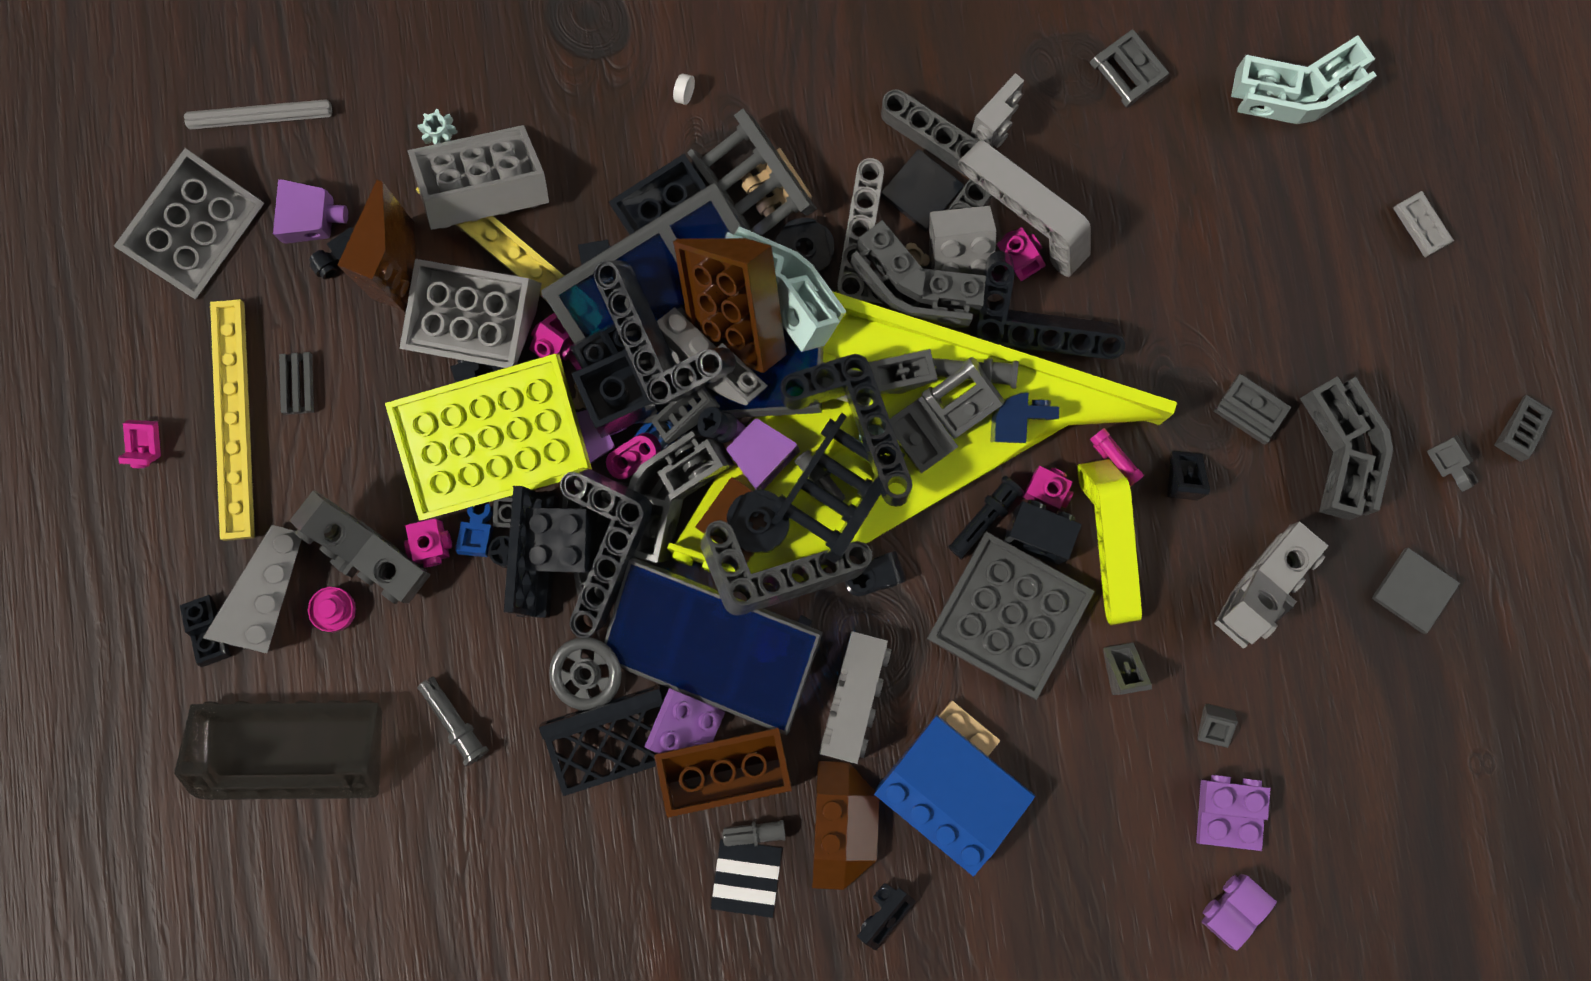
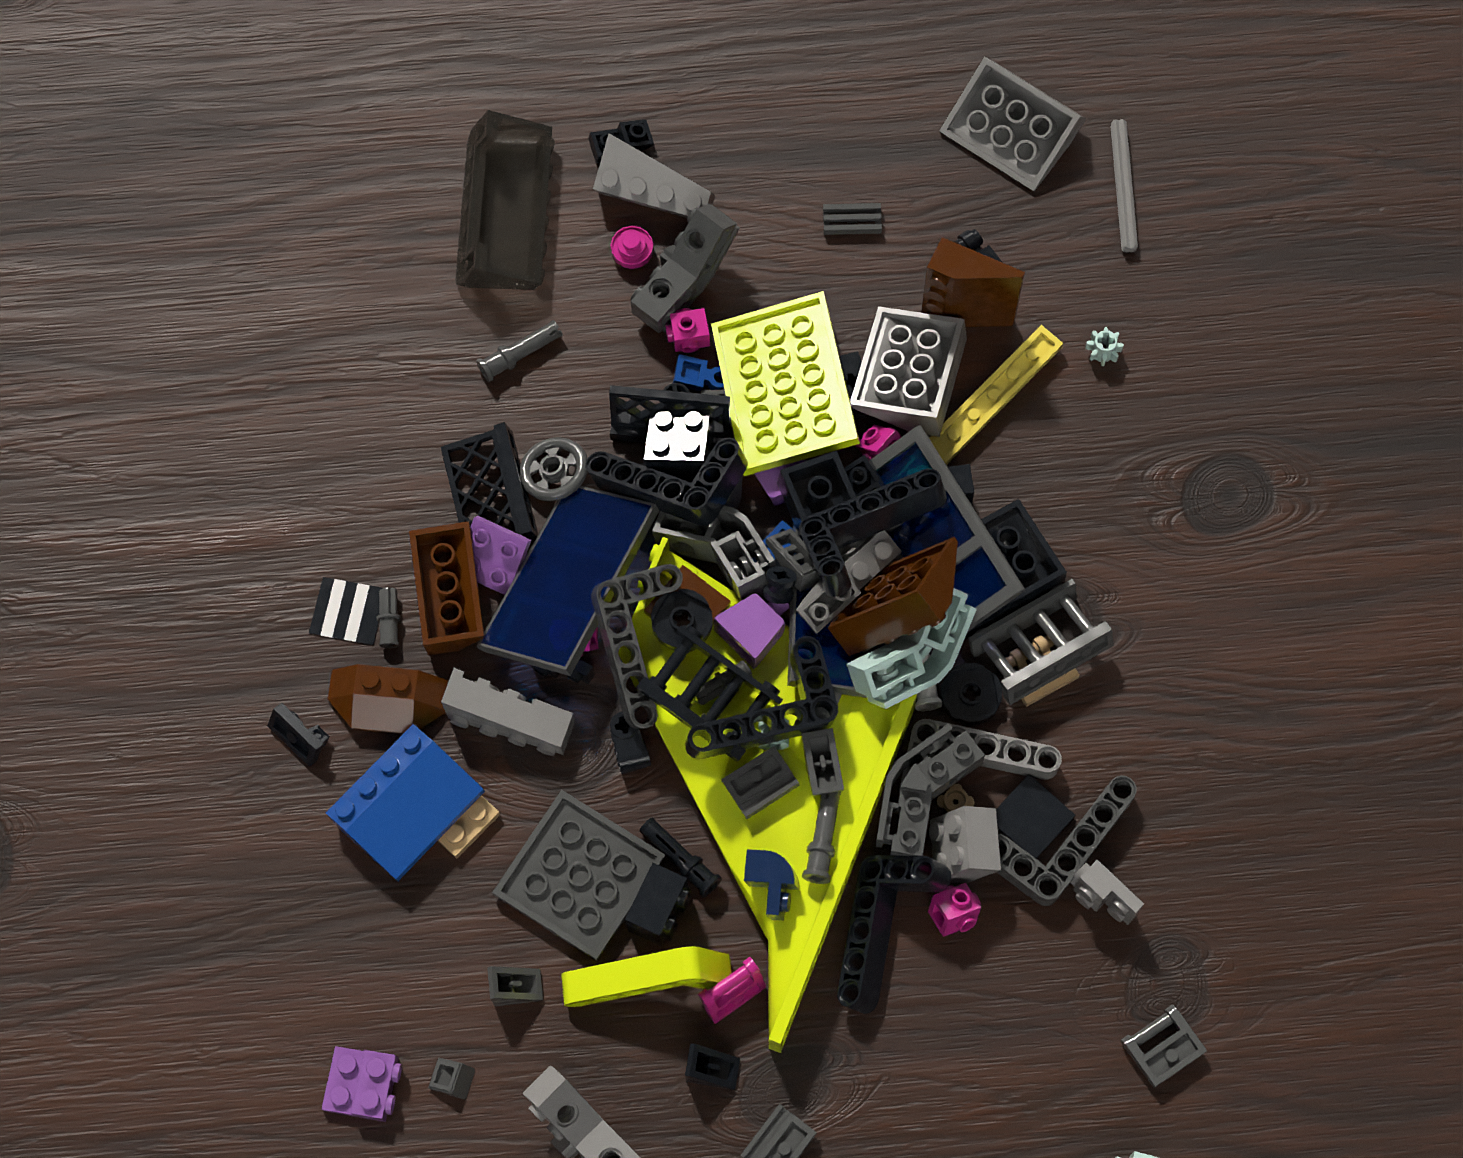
camera: 95 degrees right, 10 degrees down
dark pink bracket [118,420,161,468] -> none
light yellow plate [210,299,255,541] -> none
medium lavender torso [273,179,348,243] -> none
light grey slope [407,125,549,230] -> none
dark pink plate [606,433,661,479] -> none
white tile [673,73,695,105] -> none
dark grey plate [922,357,1005,439] -> none
light grey beam [958,140,1091,277] -> none
dark pink brick [1022,466,1074,513] -> none
medium lavender brick [1201,874,1277,951] -> none

